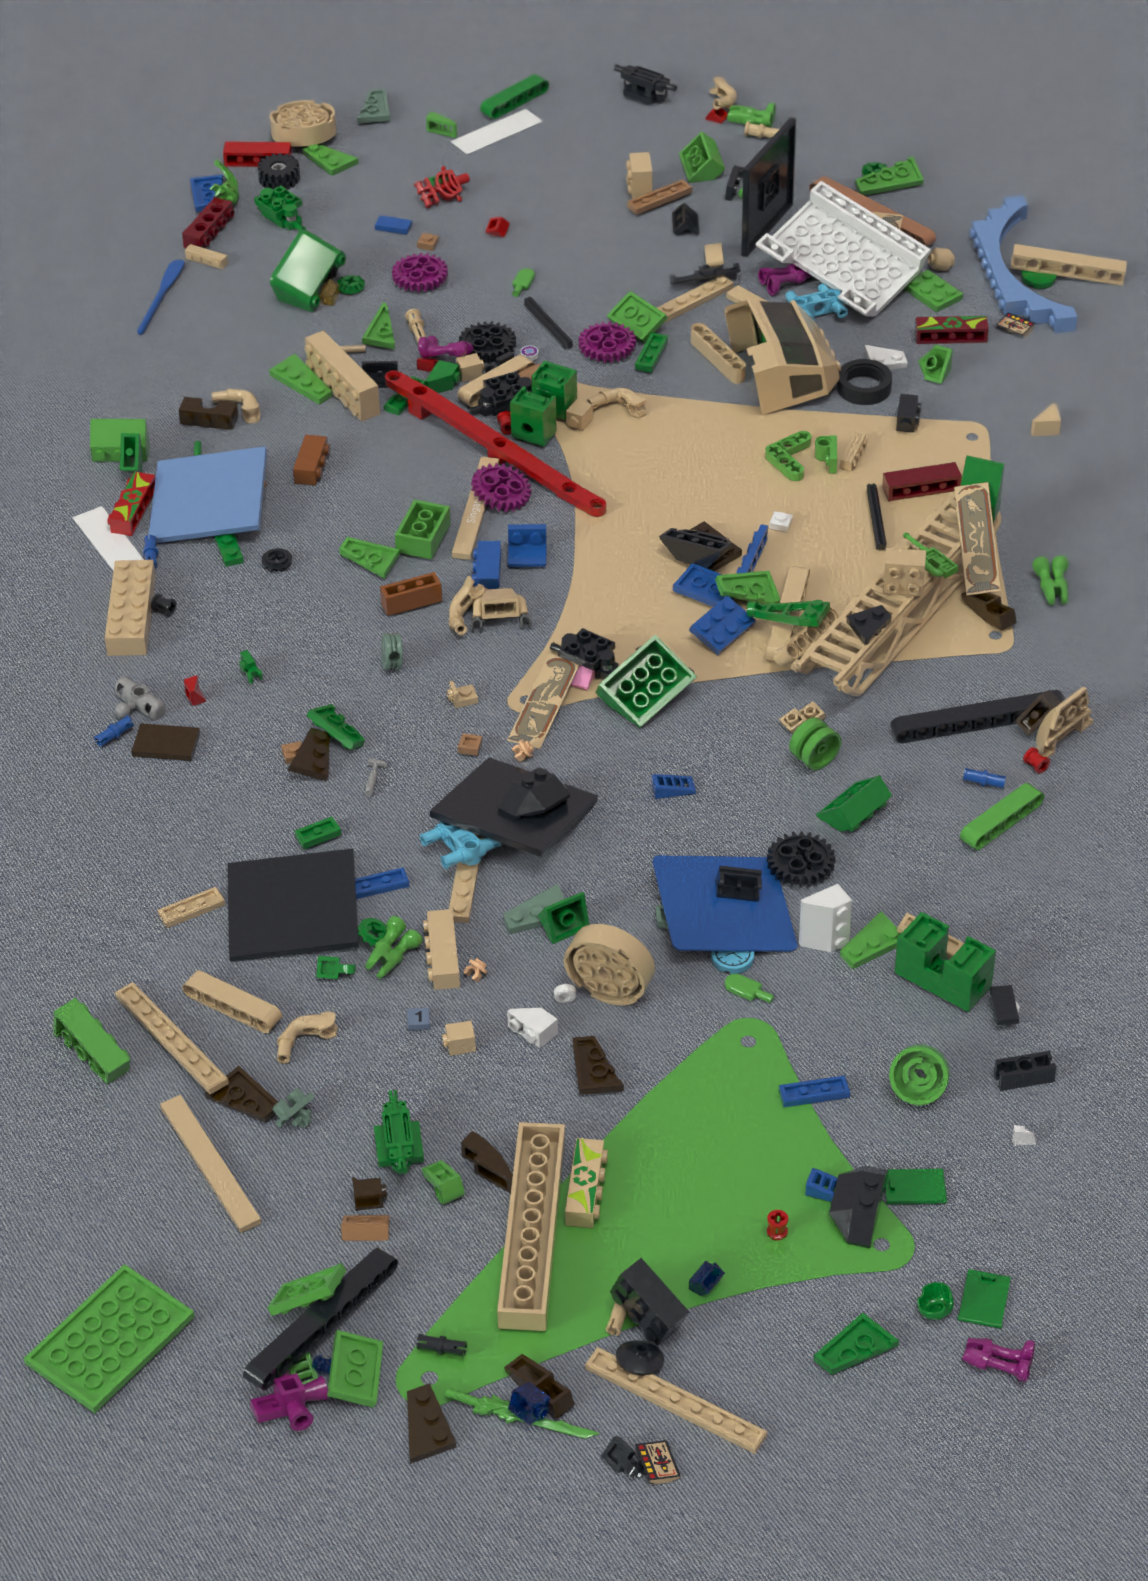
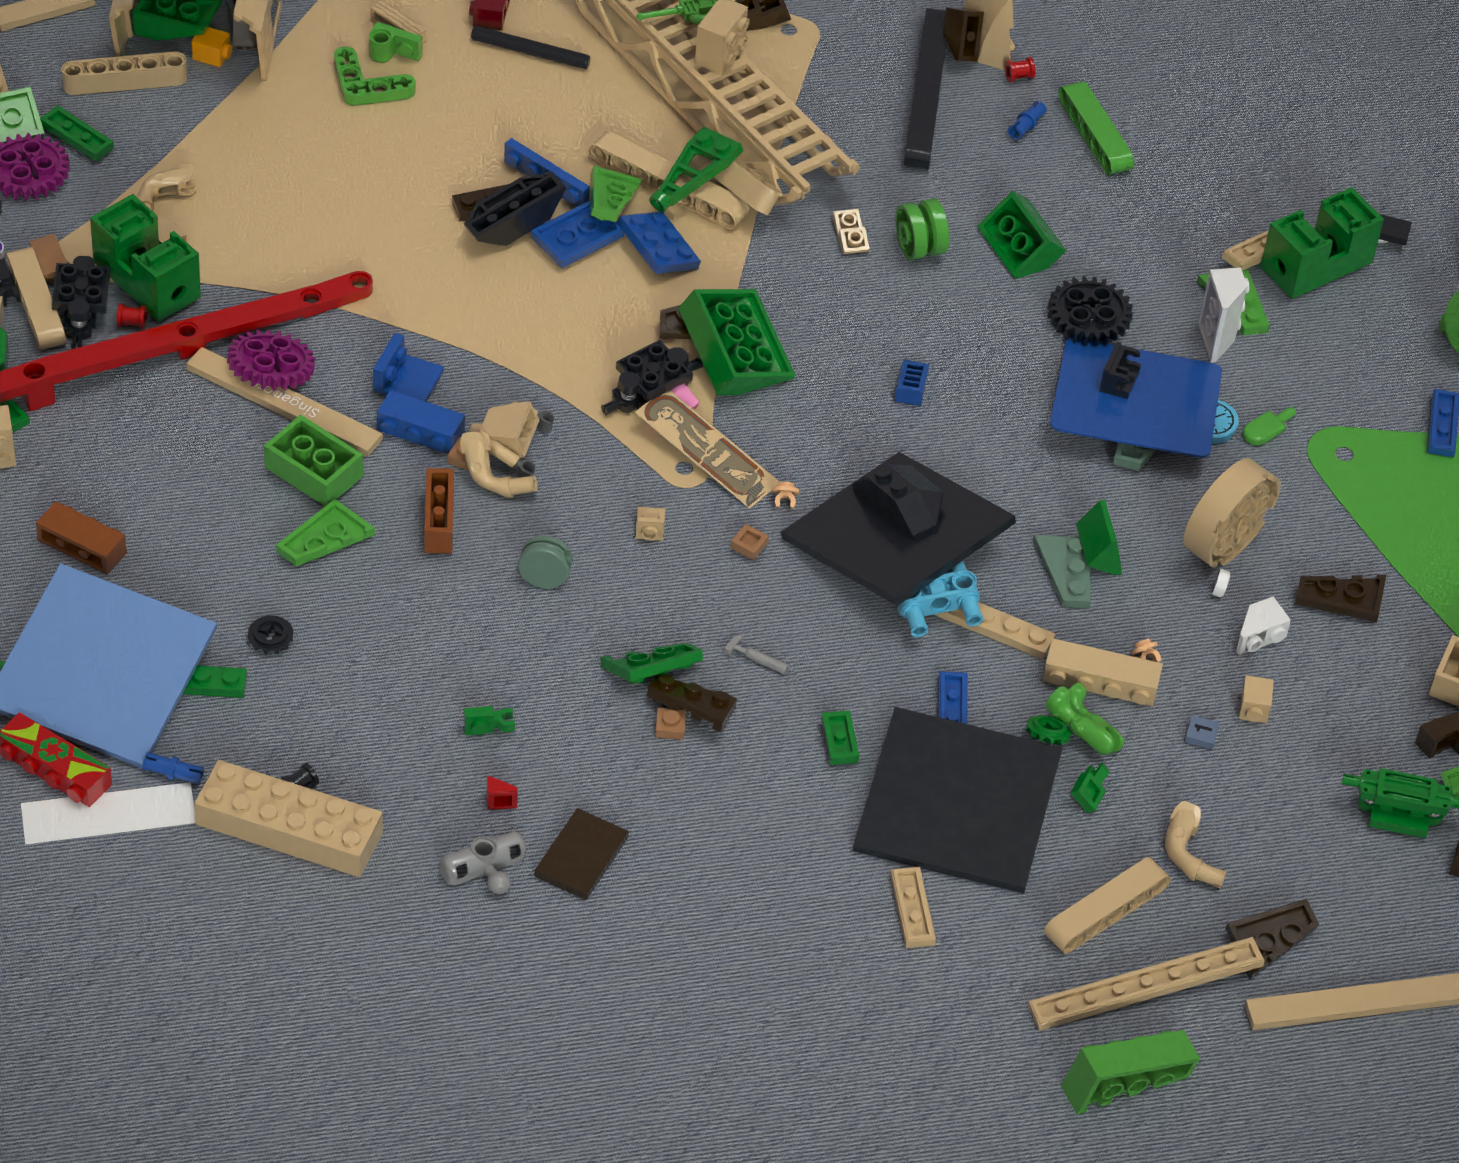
camera: 75 degrees left, 5 degrees up
blue pin [94,715,134,747] -> none
sand green hips [272,1087,315,1128] -> none
white plate [769,511,793,532] -> none
black wing [847,605,892,645] -> none

